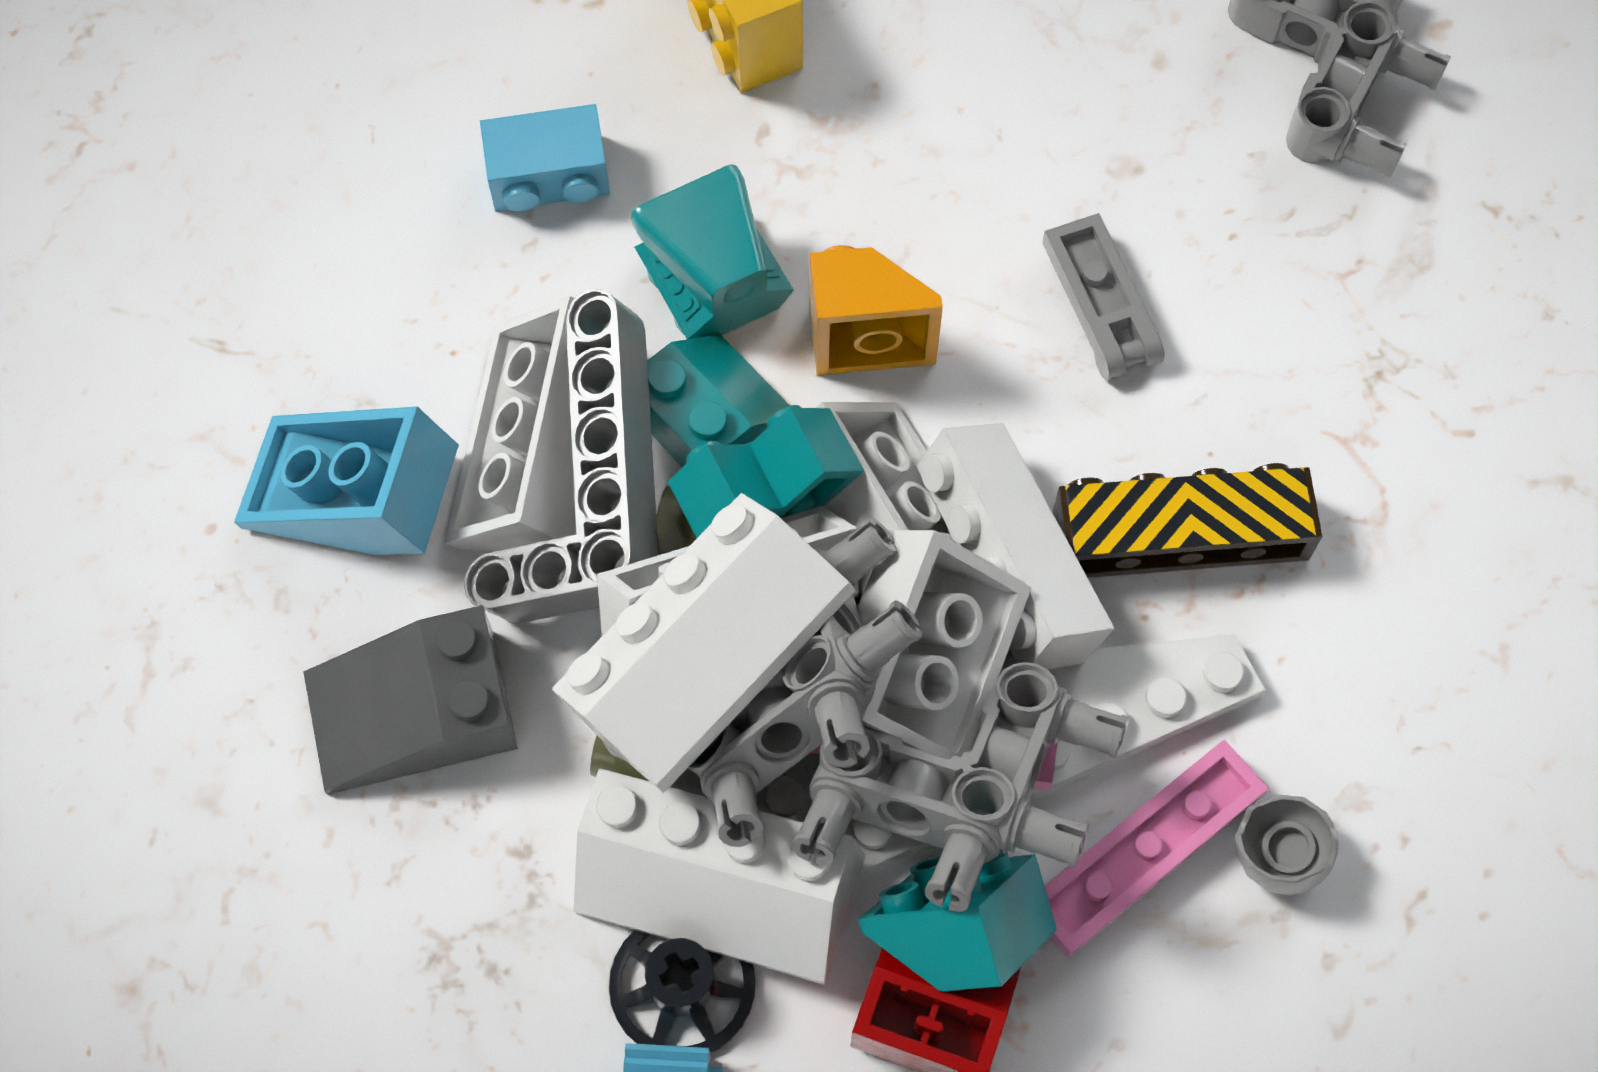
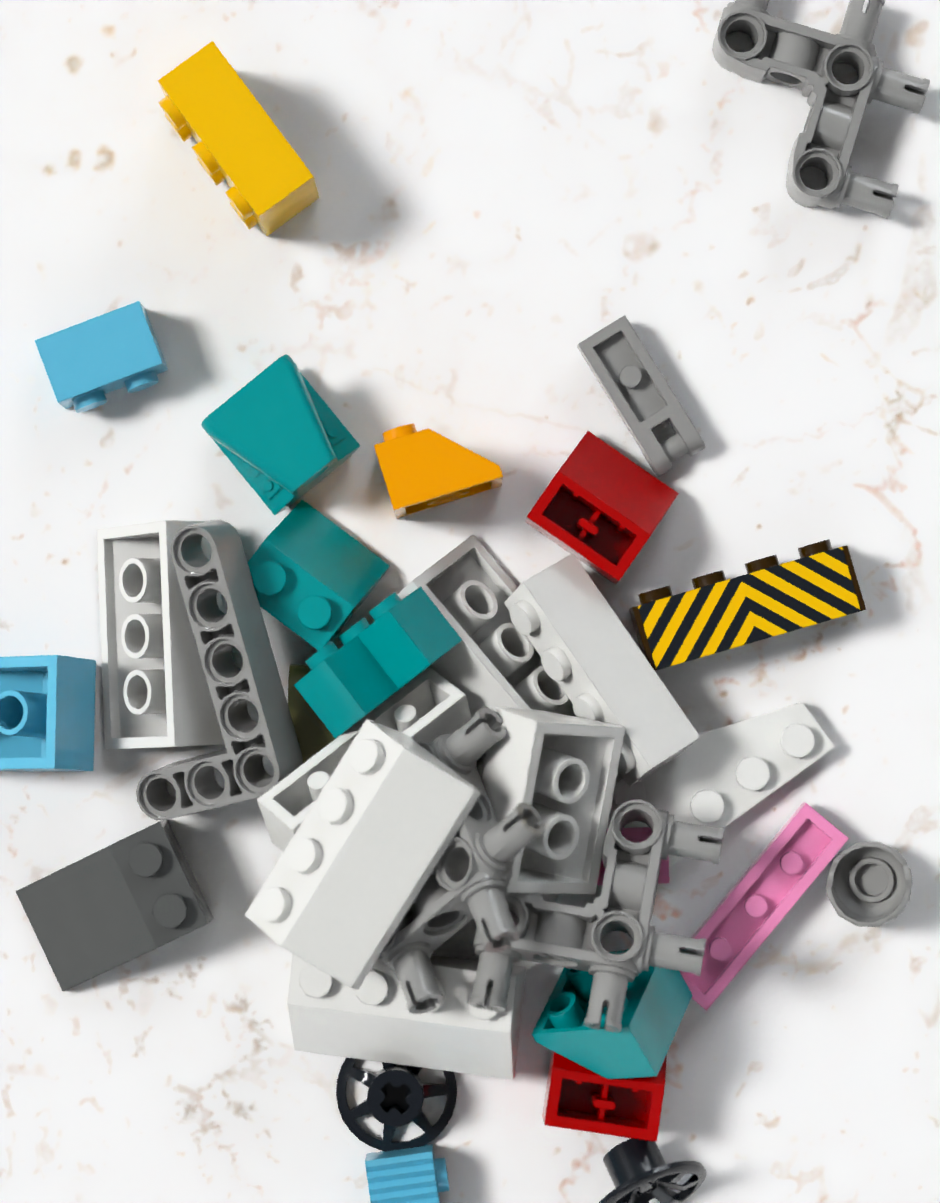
camera: 15 degrees left, 20 degrees up
none -> red slope [525,431,679,584]

